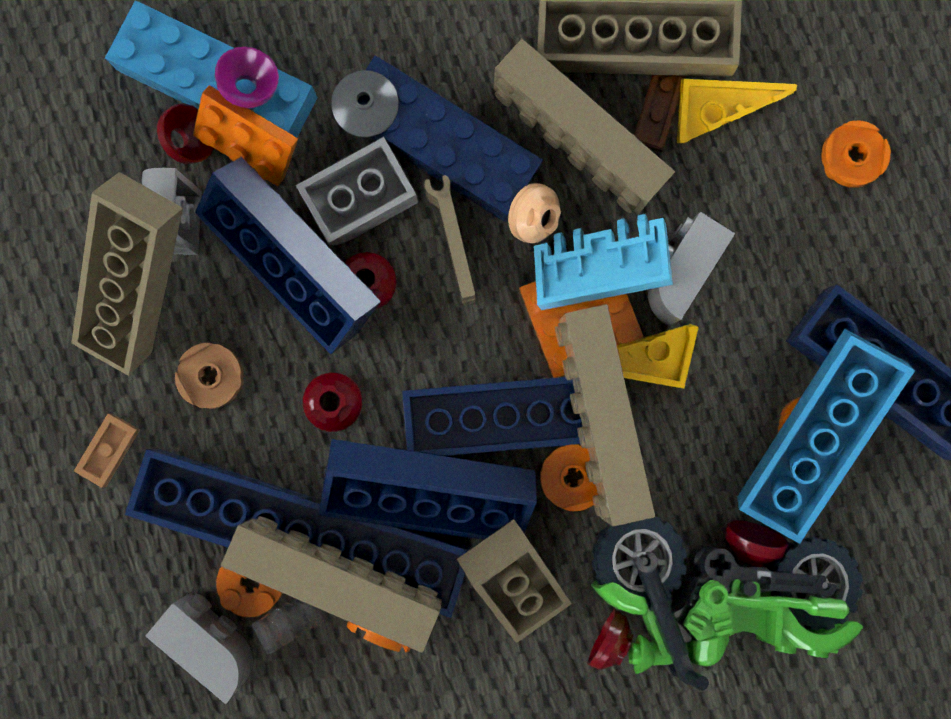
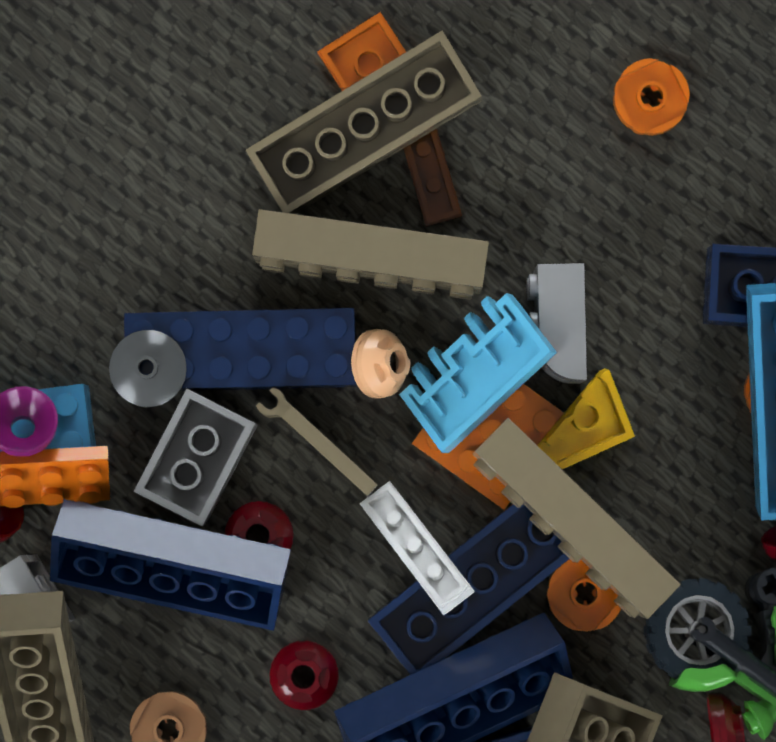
camera: 30 degrees left, 0 degrees up
yellow wing [677,79,797,144] -> none
none -> white tile [359,481,475,615]

